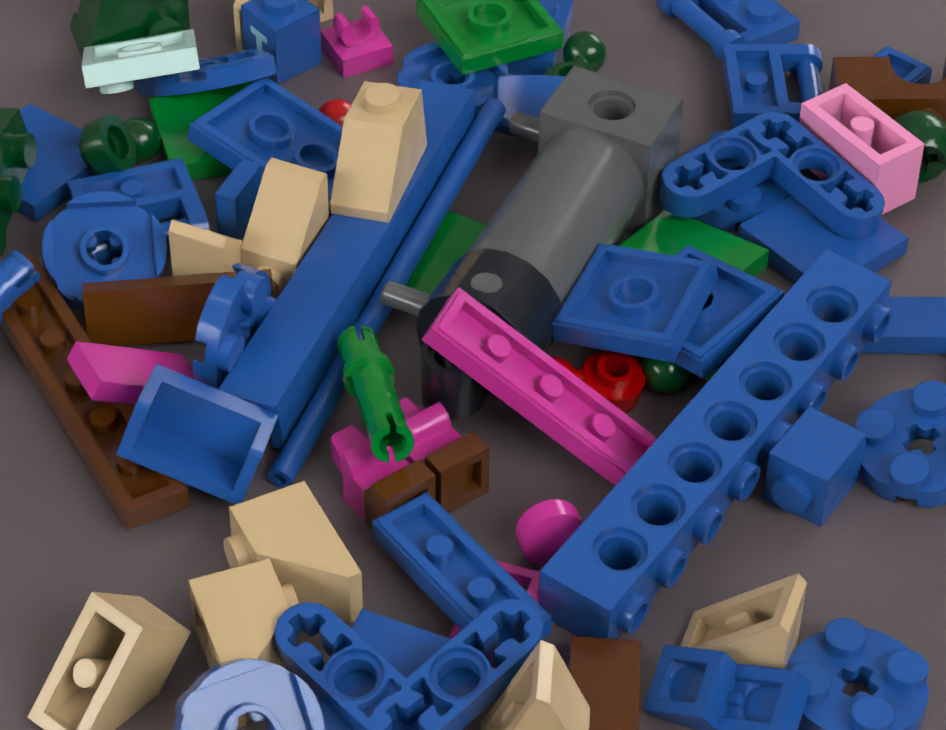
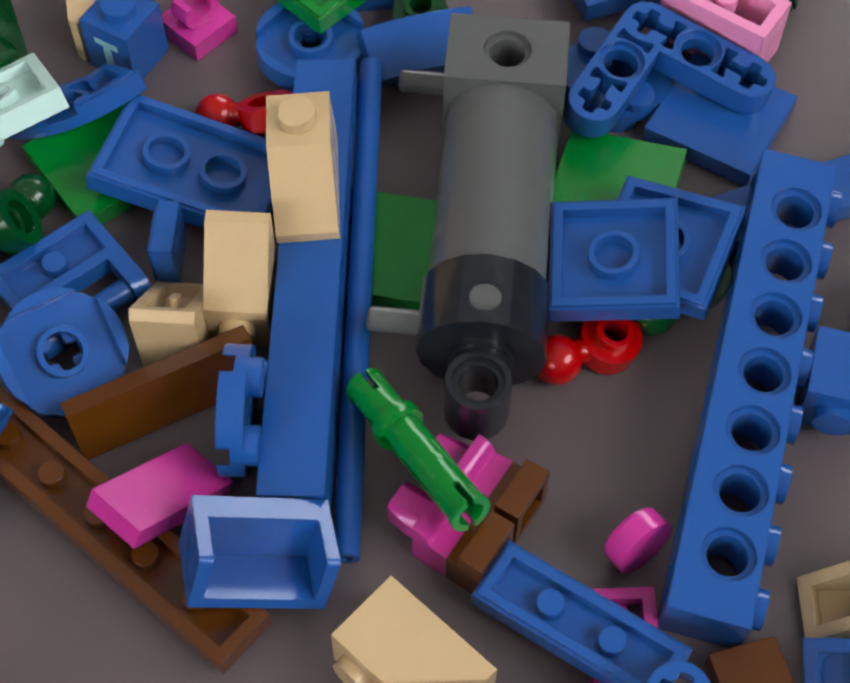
camera: 20 degrees left, 15 degrees up
dark pink tile [421,287,657,486] -> none

